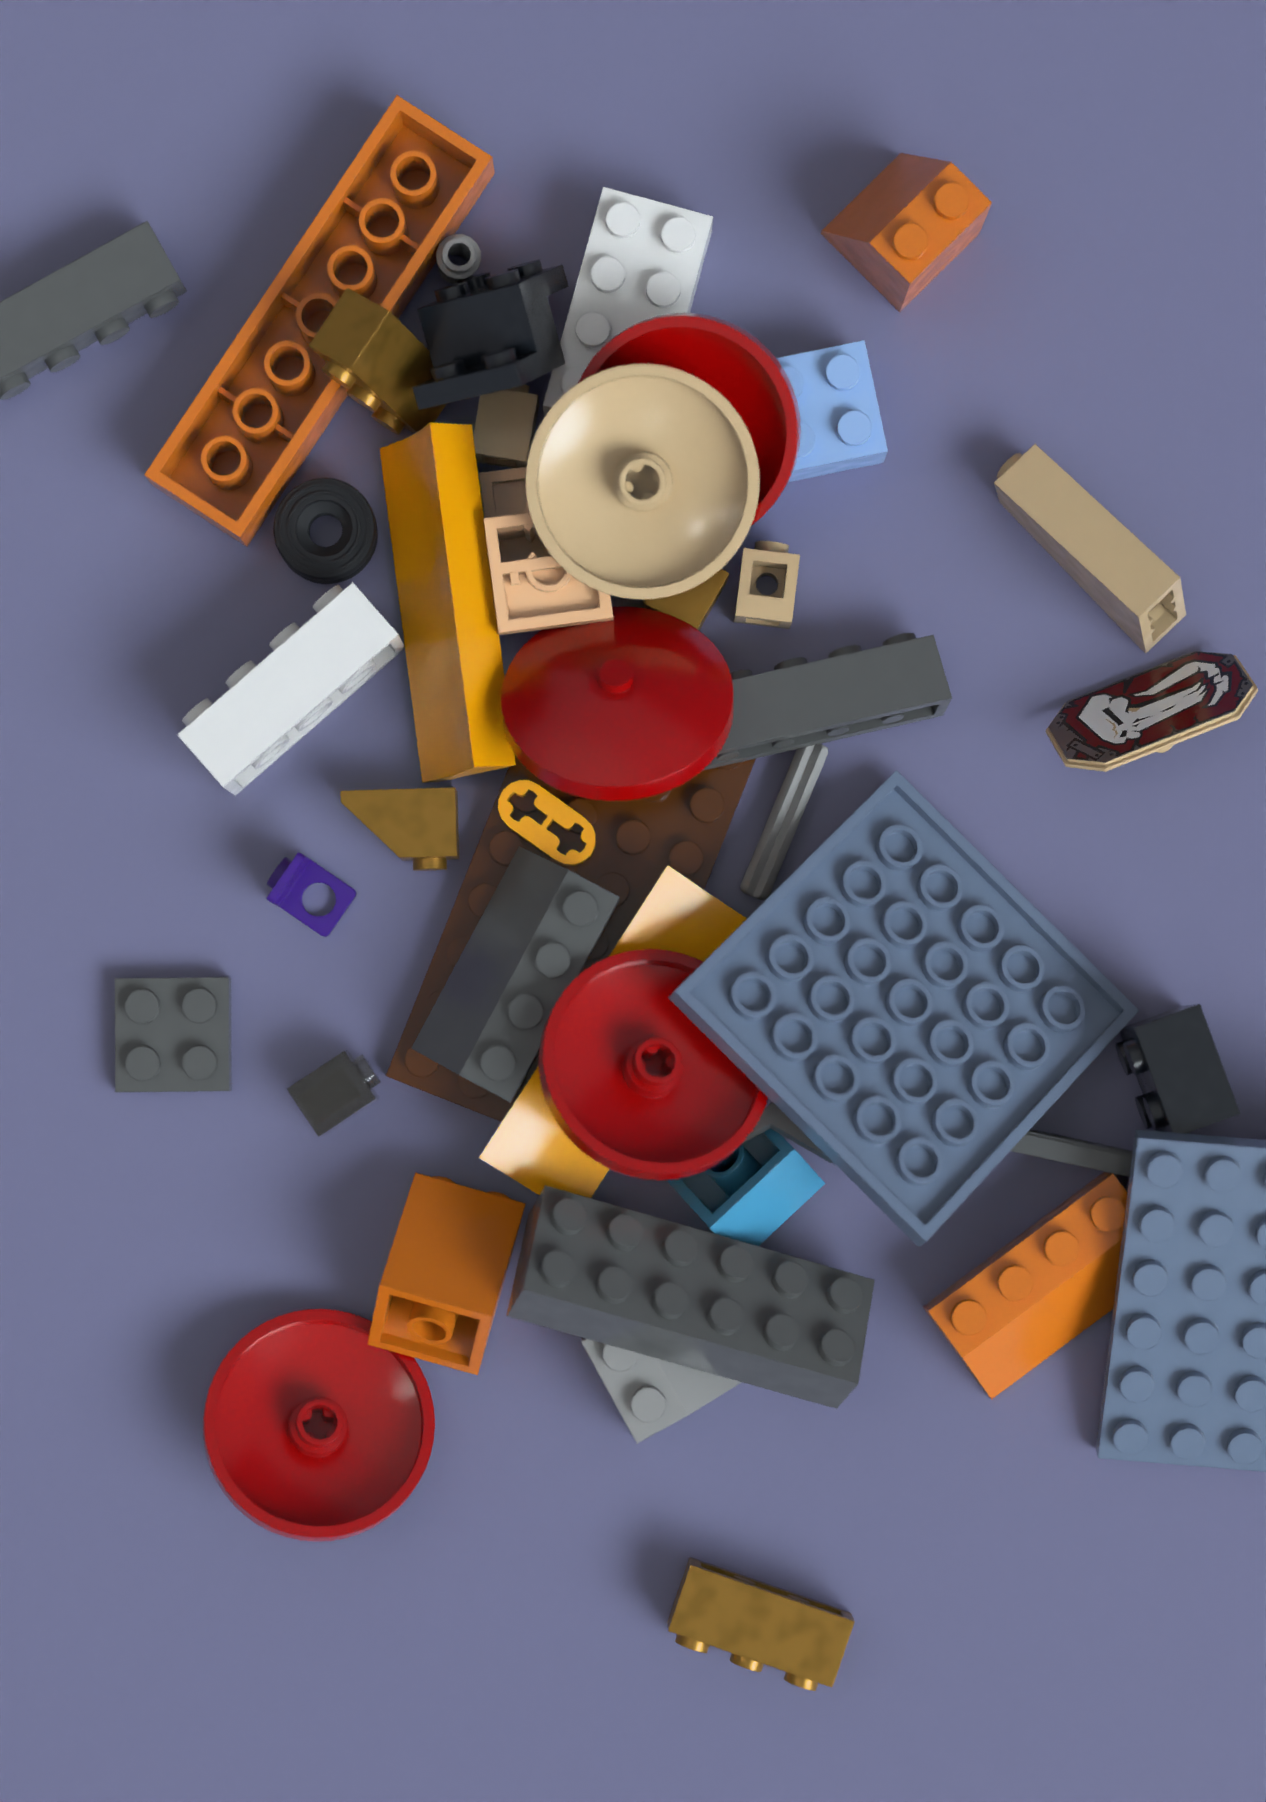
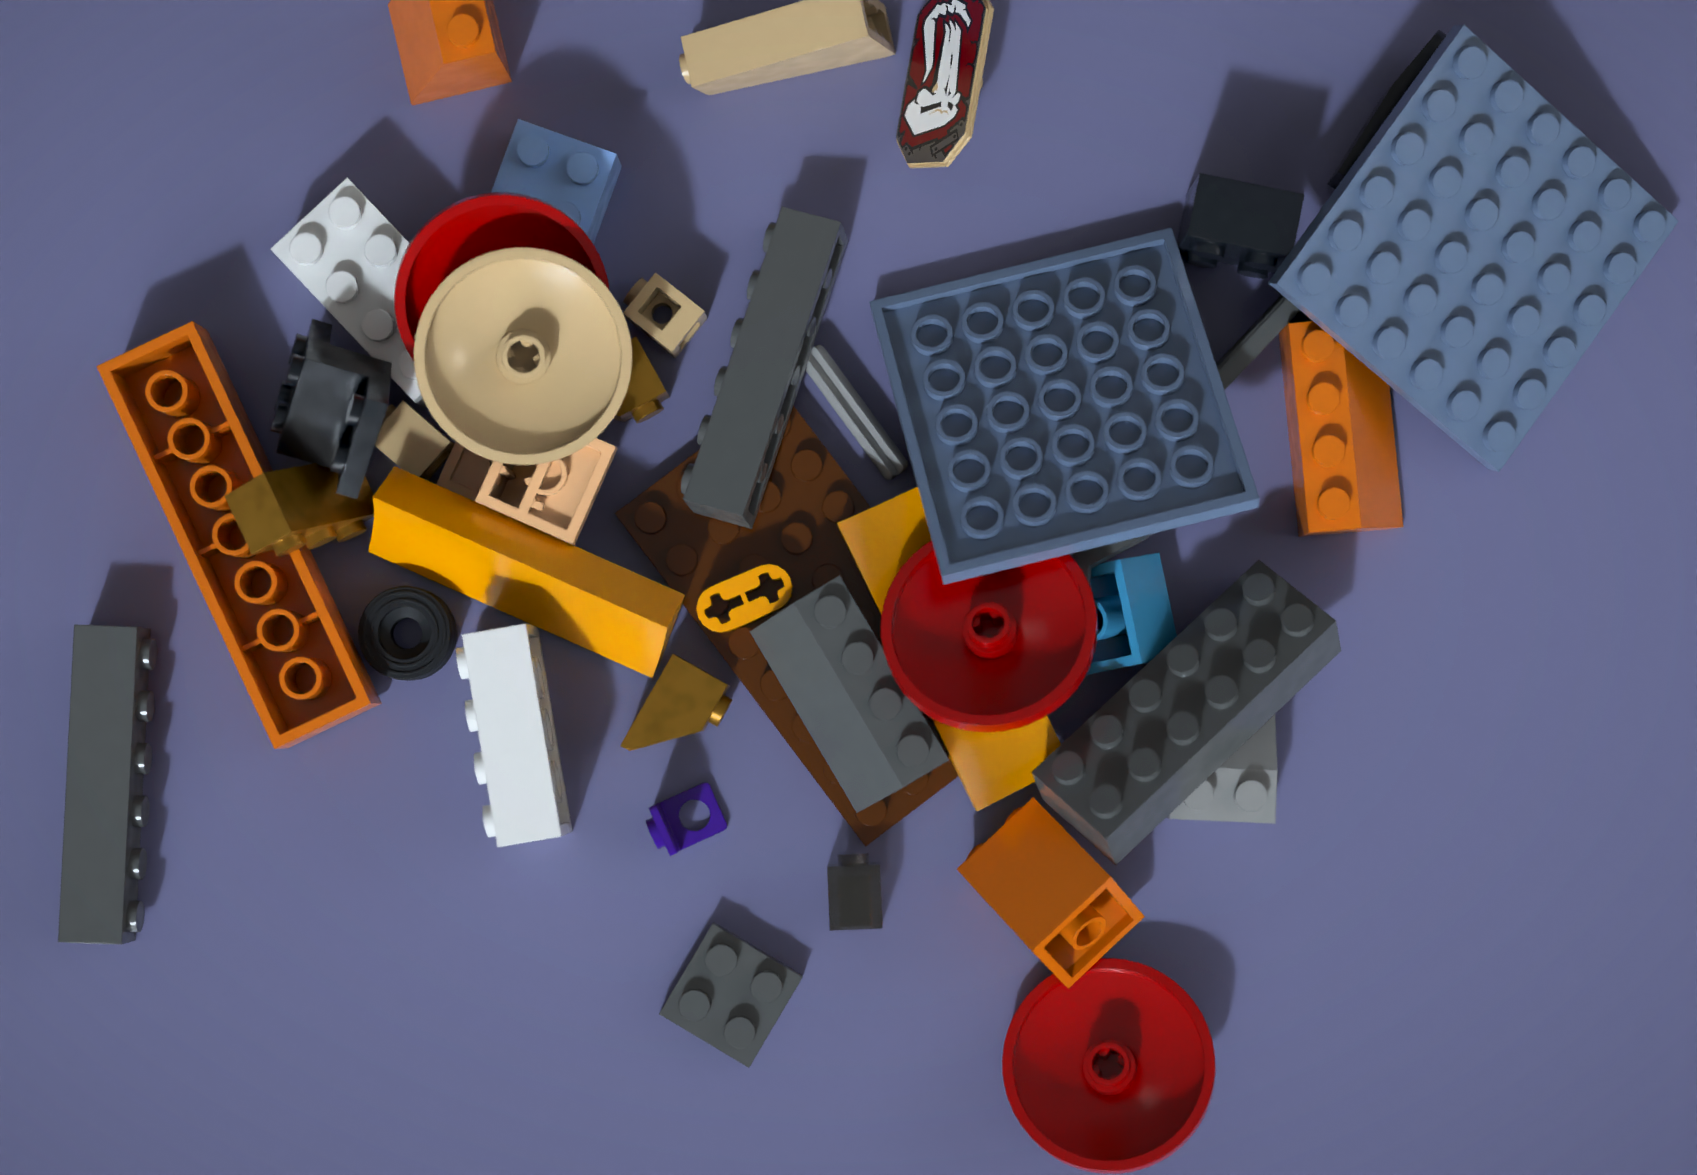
camera: 55 degrees left, 0 degrees up
light grey pin [436,234,481,284] -> none
red dish [501,607,734,801] -> none
pearl gold brick [667,1557,855,1691] -> none

